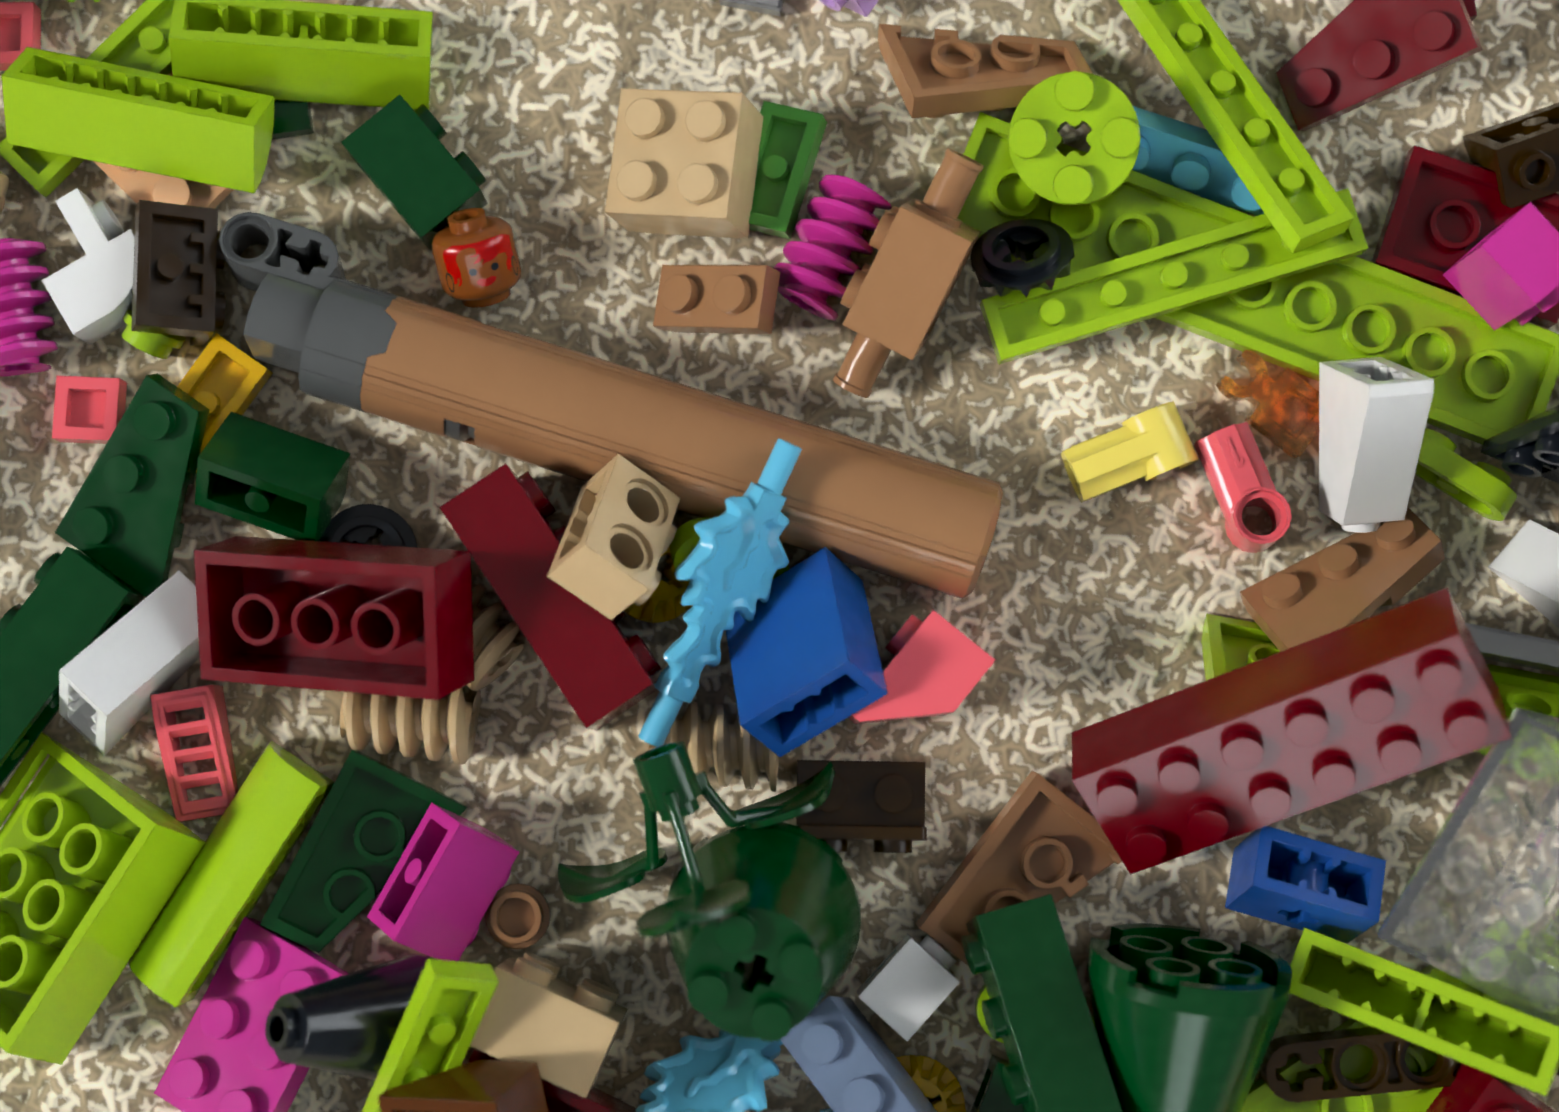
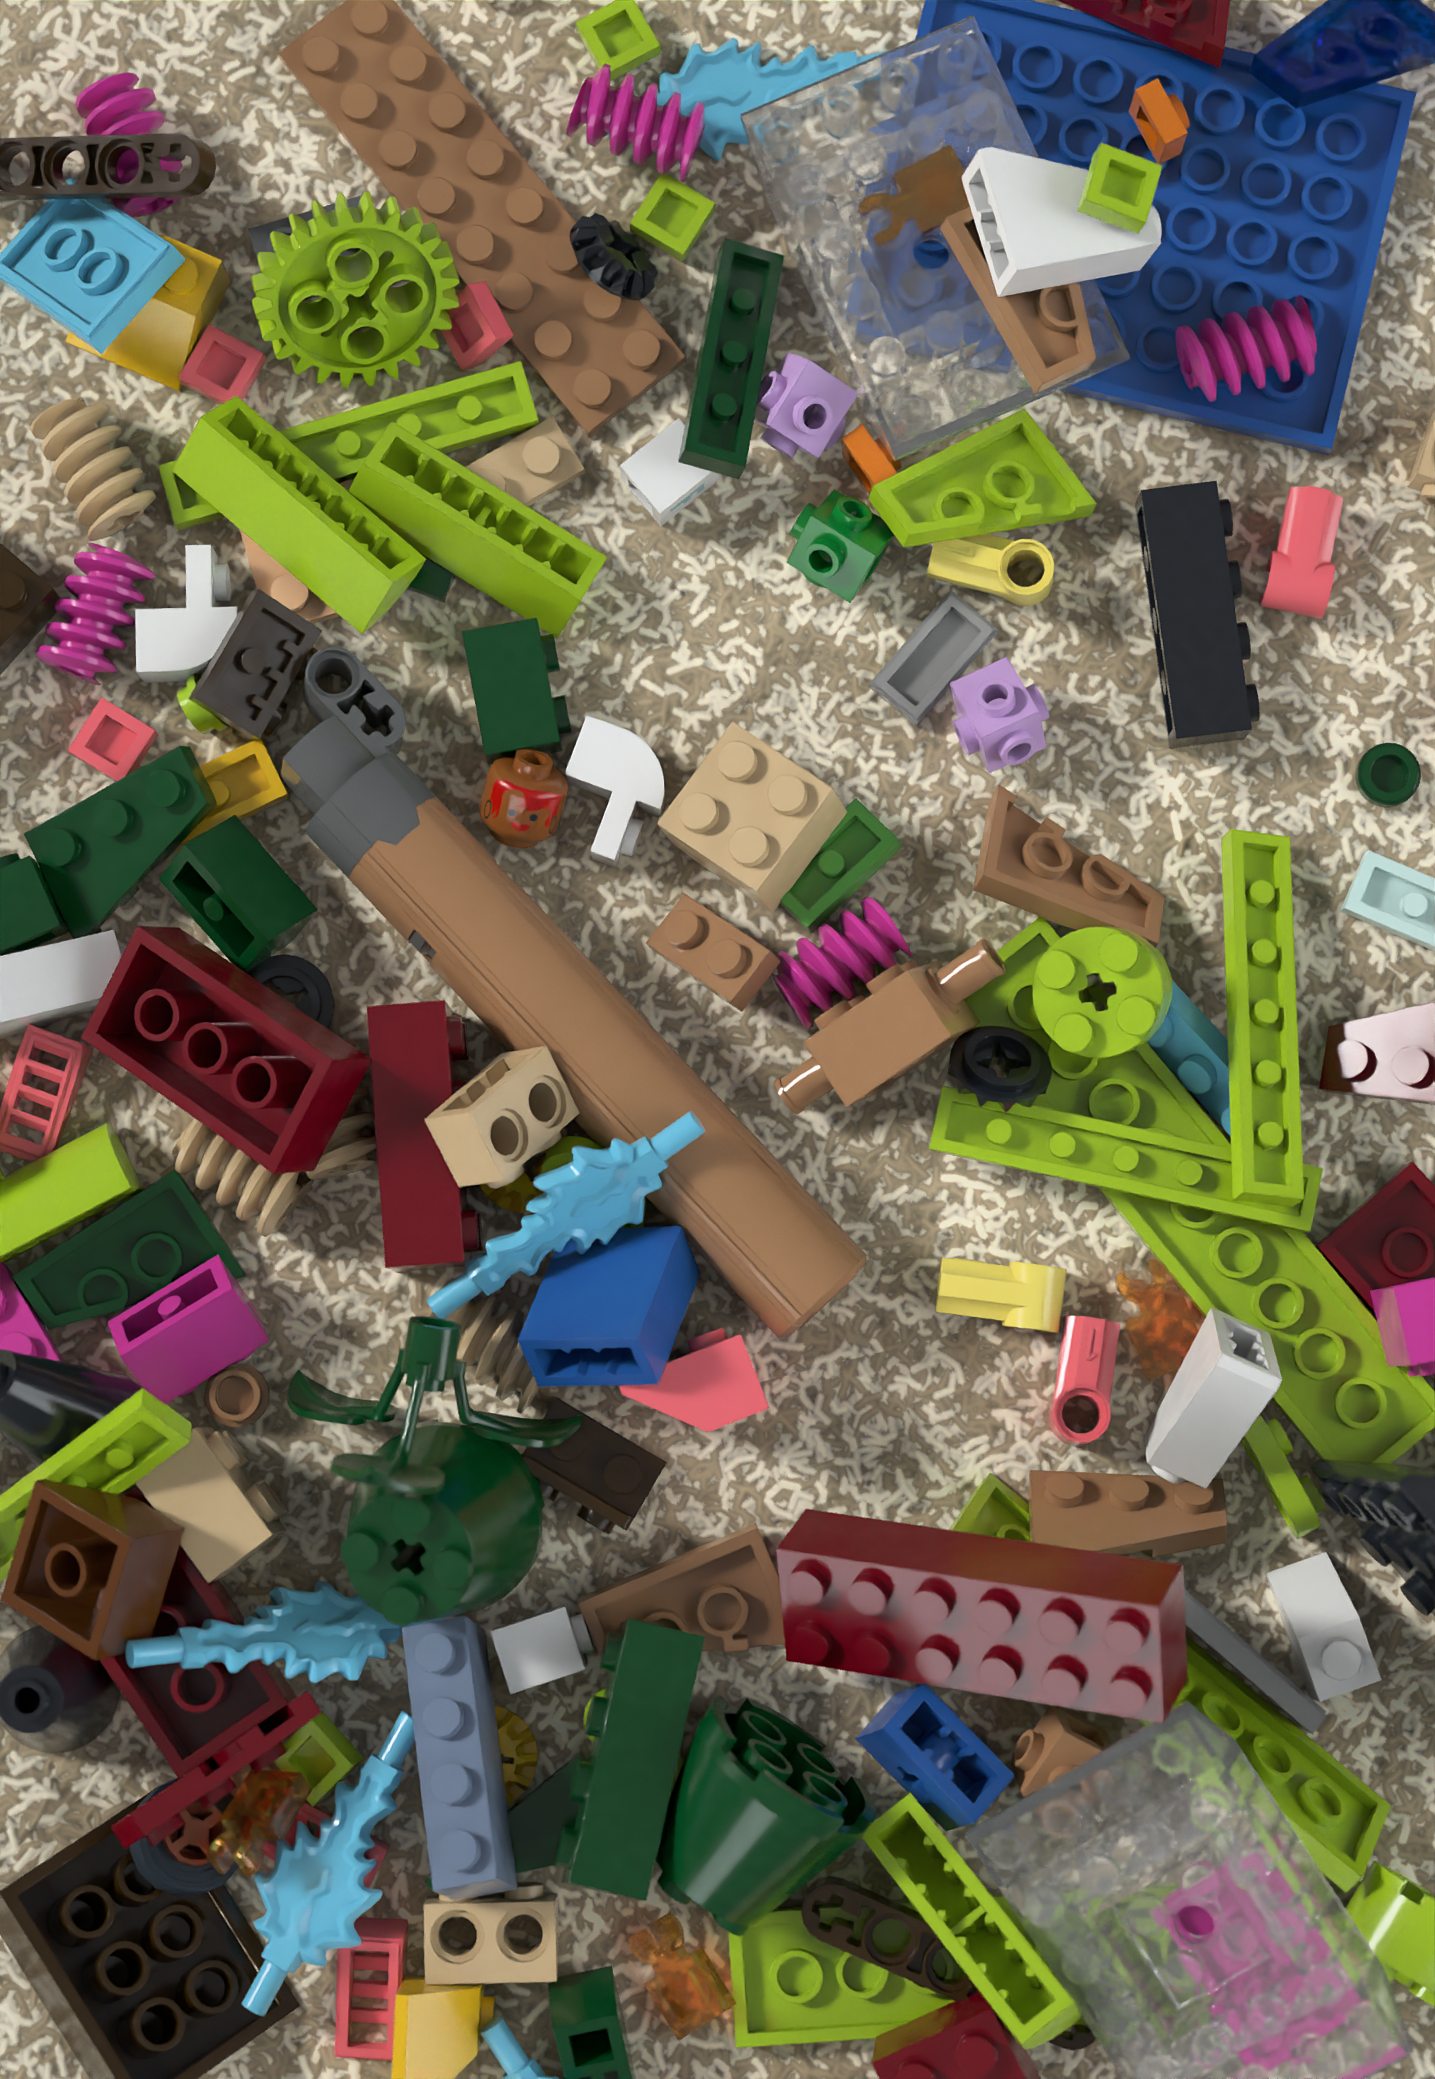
camera: 30 degrees right, 0 degrees up
none -> white brick [565,715,665,868]
none -> medium nougat brick [1011,1705,1119,1823]

